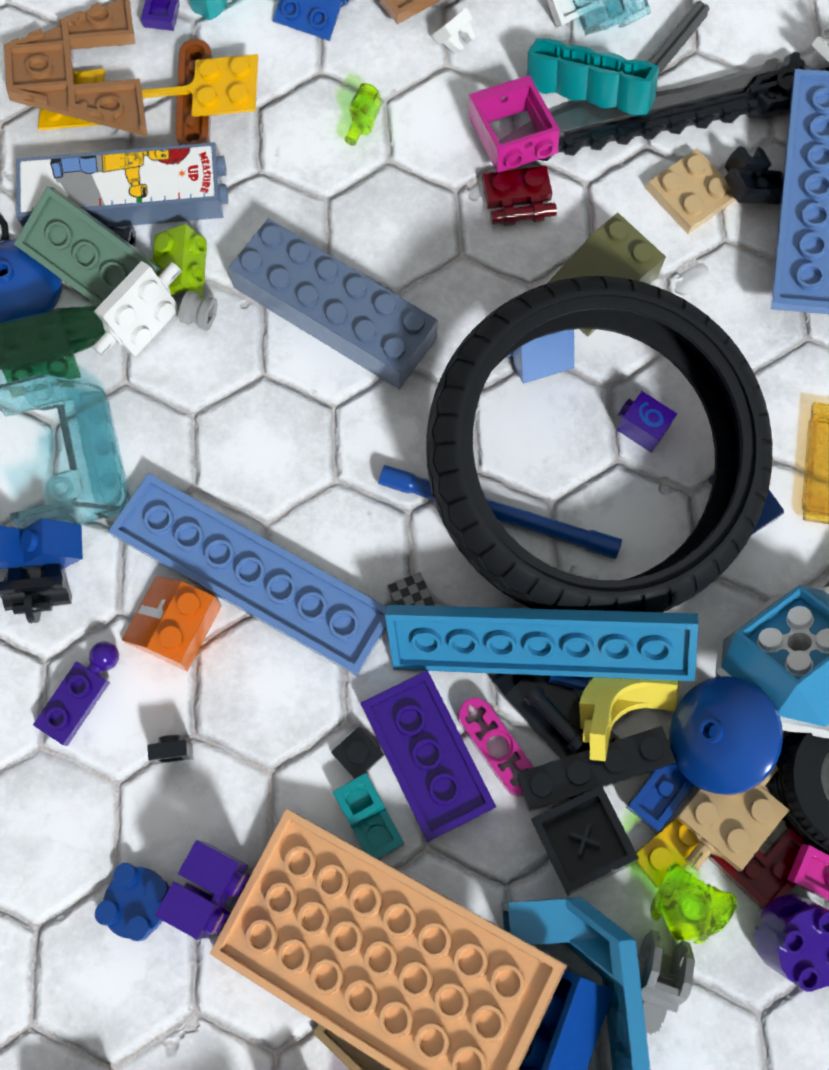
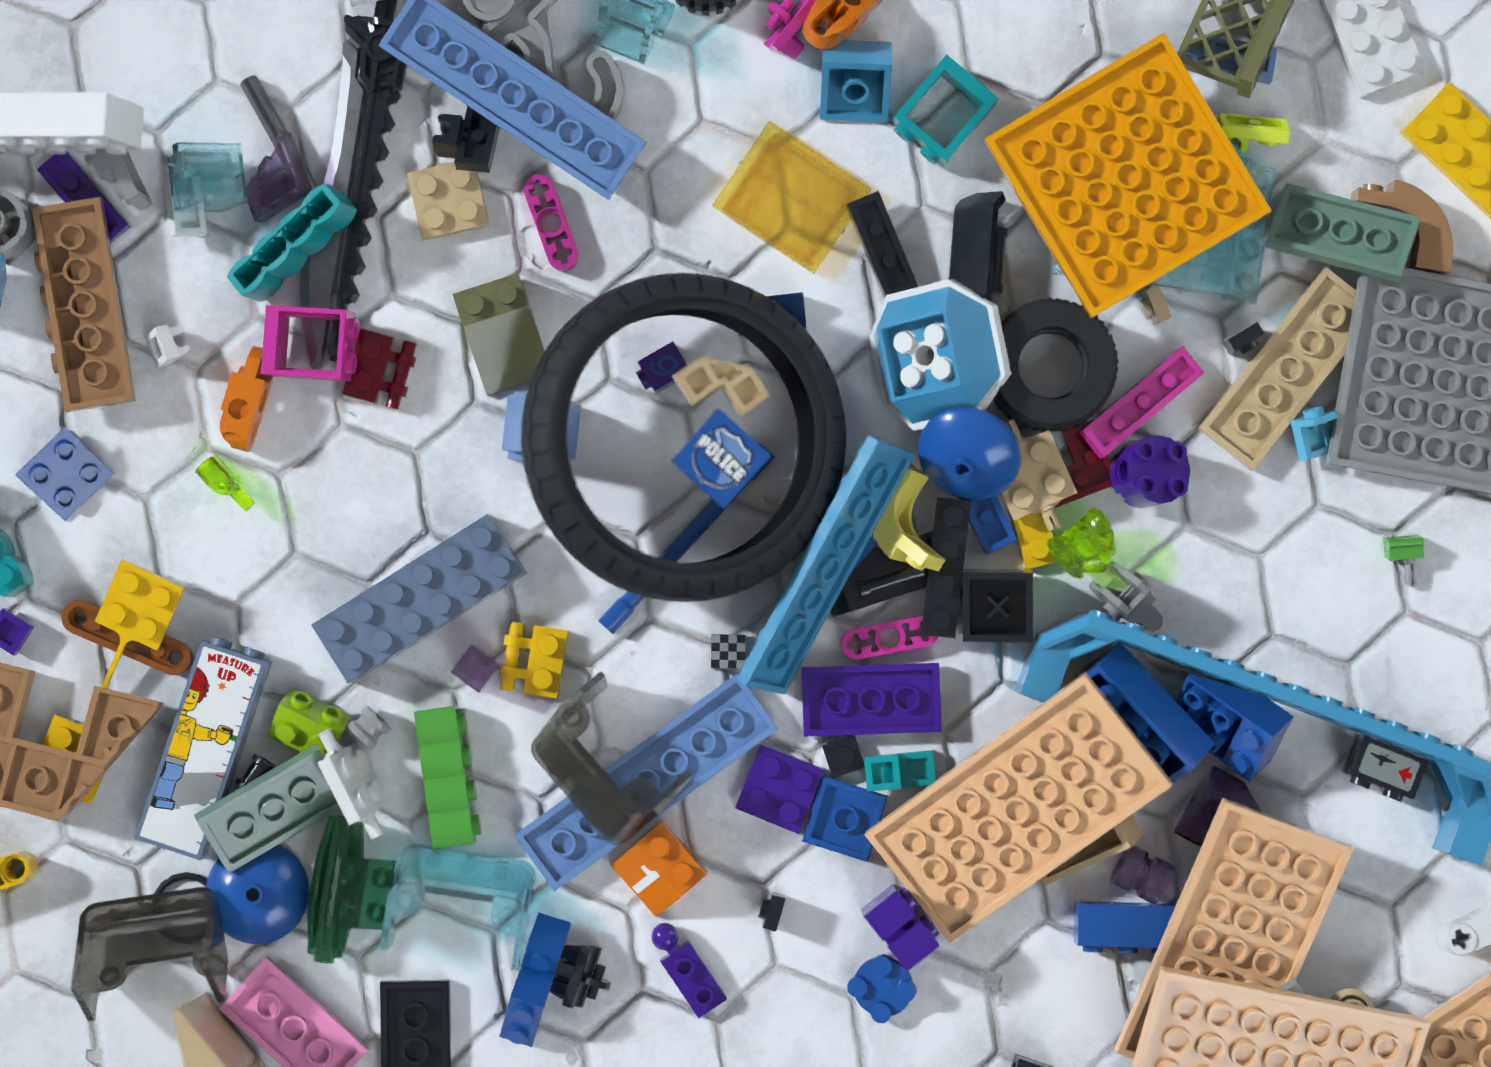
camera: 65 degrees left, 15 degrees up
none -> orange piece [220,346,273,452]
none -> clear purple wing [243,131,312,223]
none -> bright green brick [414,705,482,849]
none -> clear purple brick [451,644,503,693]
none -> yellow plate [498,621,569,699]
none -> dark pink beam [524,175,579,272]
none -> clear smoke windscreen [531,671,693,845]
none -> tile [671,408,770,509]
none -> tan tile [672,356,771,416]
none -> dark purple plate [735,744,824,834]
none -> blue tile [802,775,888,862]

